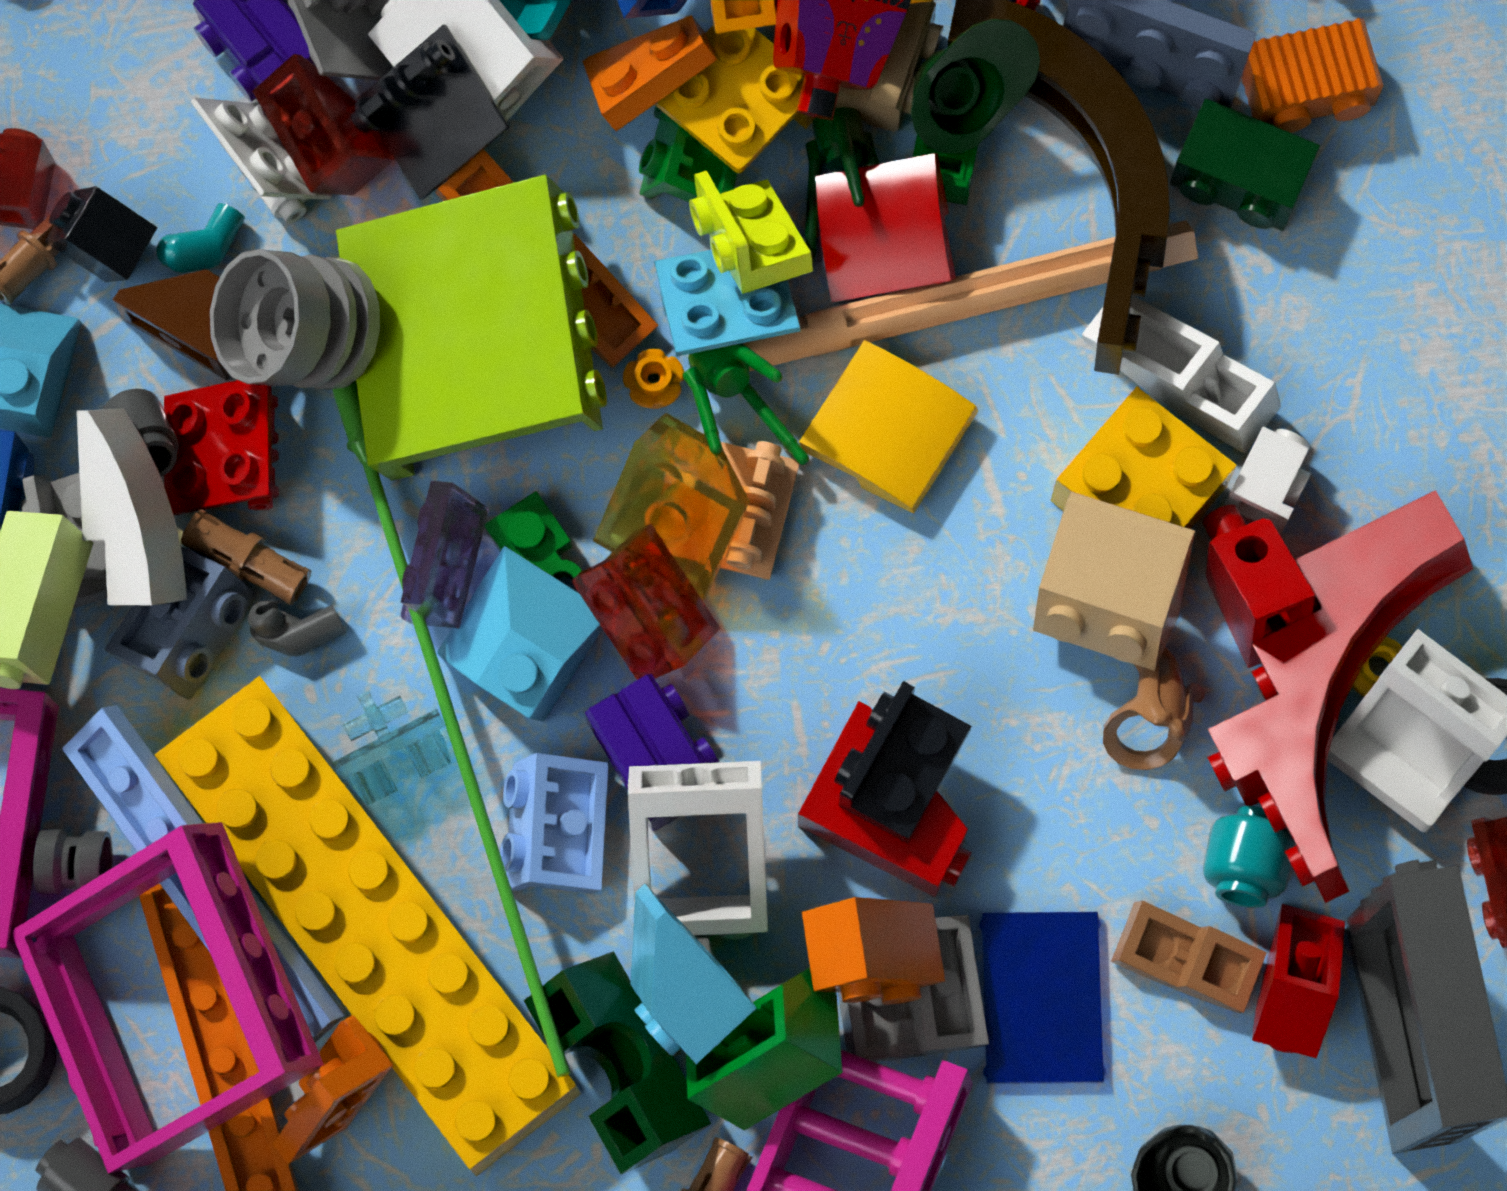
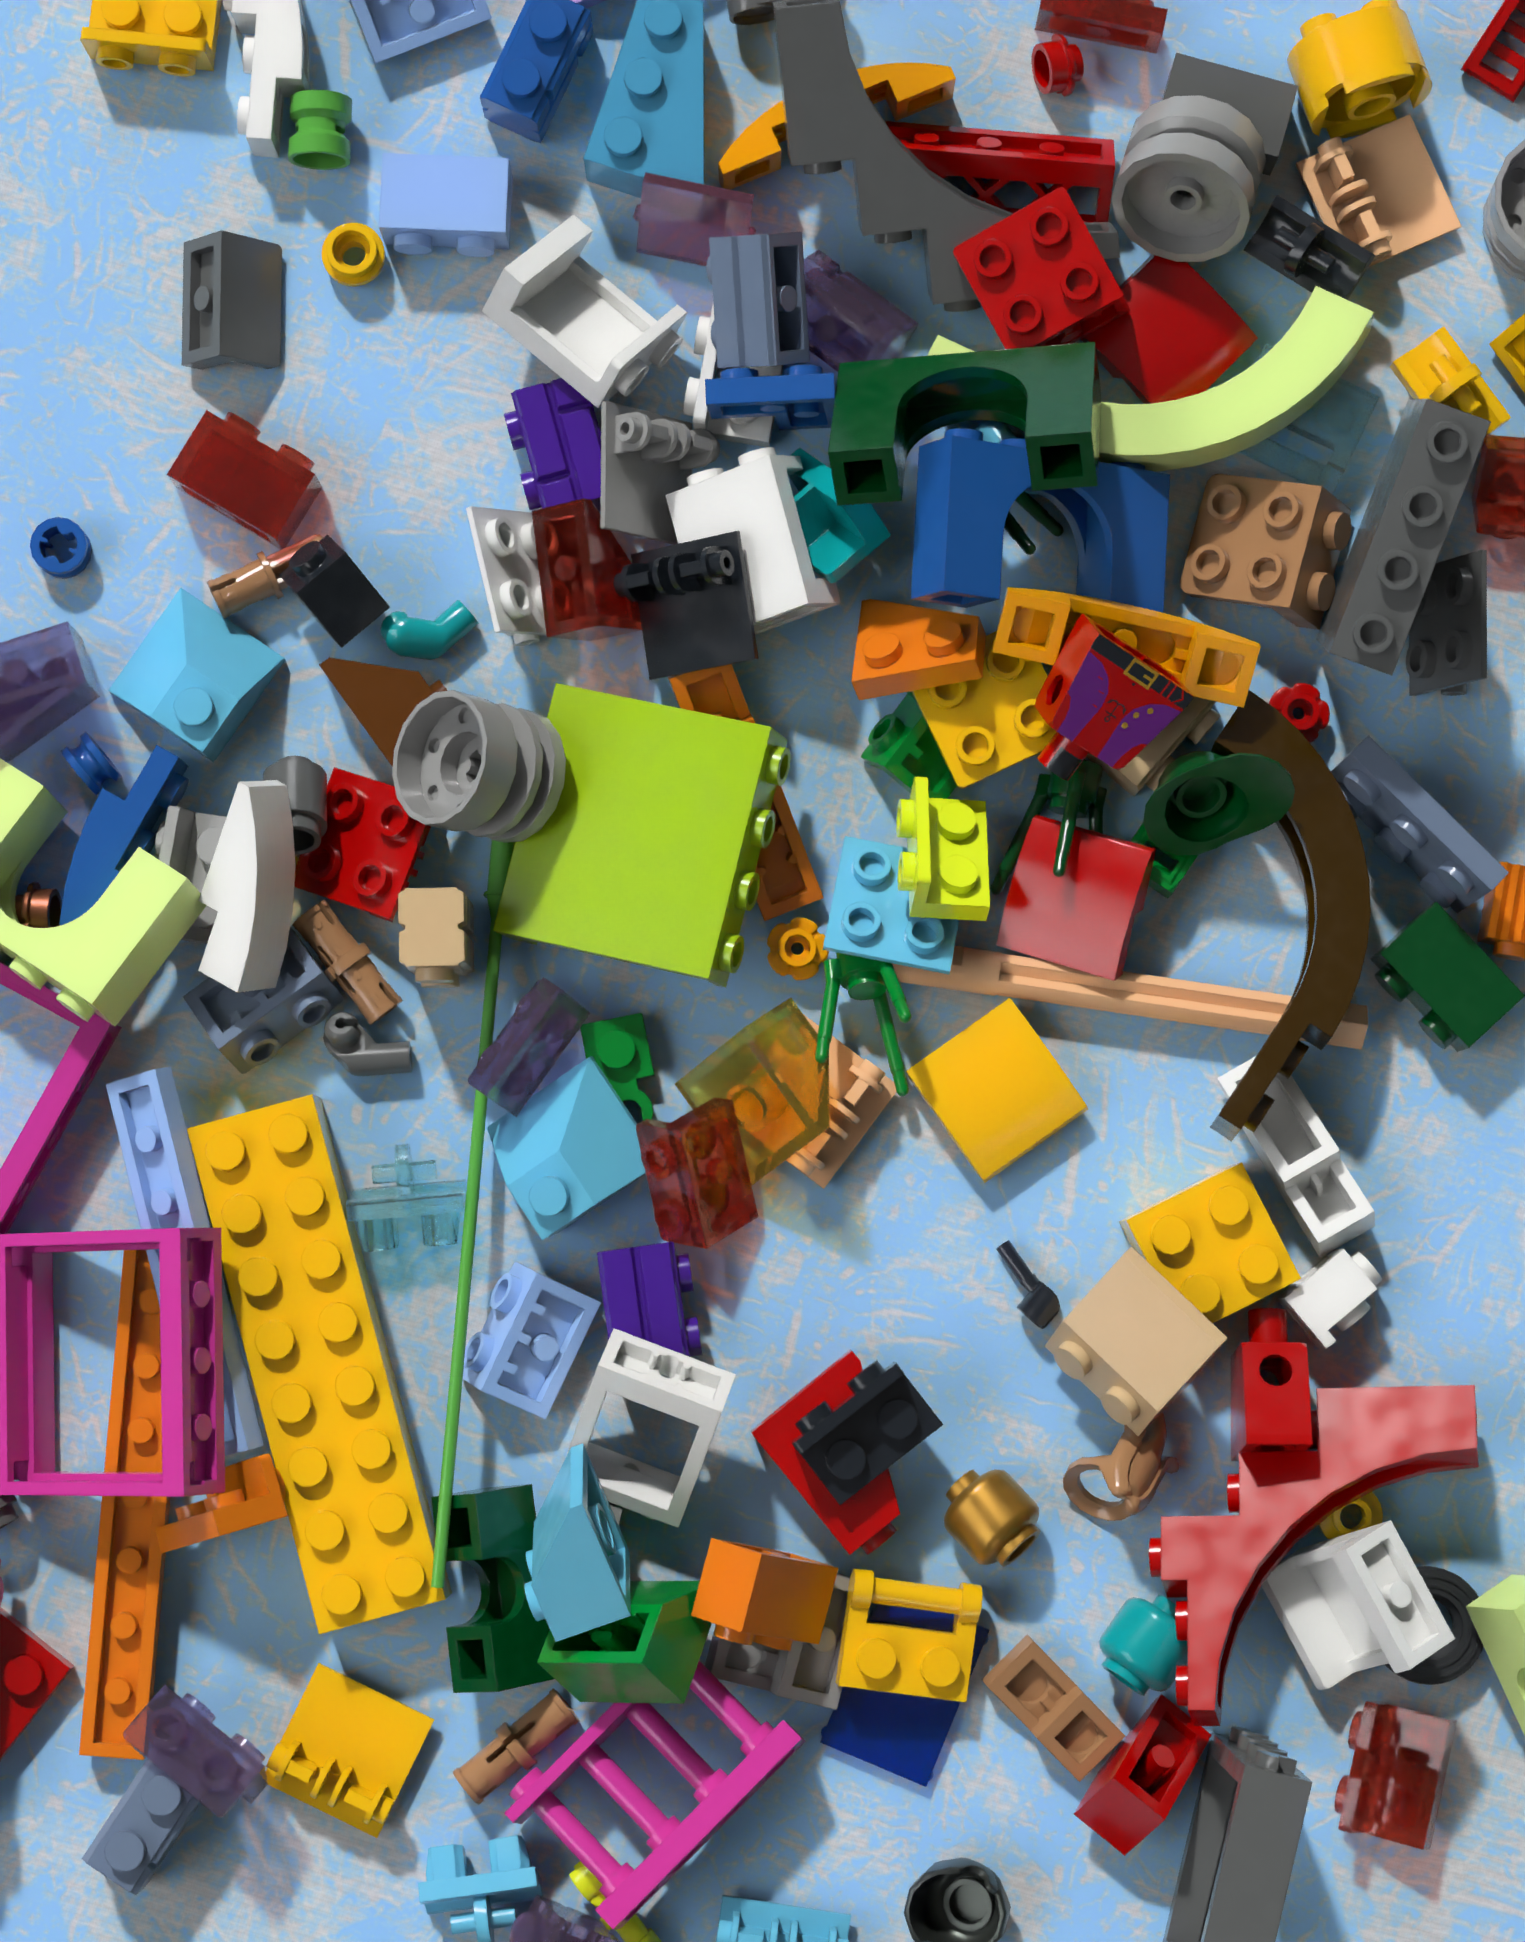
camera: 20 degrees right, 10 degrees up
dark grey wheel [33,828,113,894] -> none
none -> tan brick [398,887,474,988]
none -> yellow plate [835,1568,983,1702]
none -> pearl gold head [944,1469,1040,1567]
none -> black hand [996,1240,1060,1329]

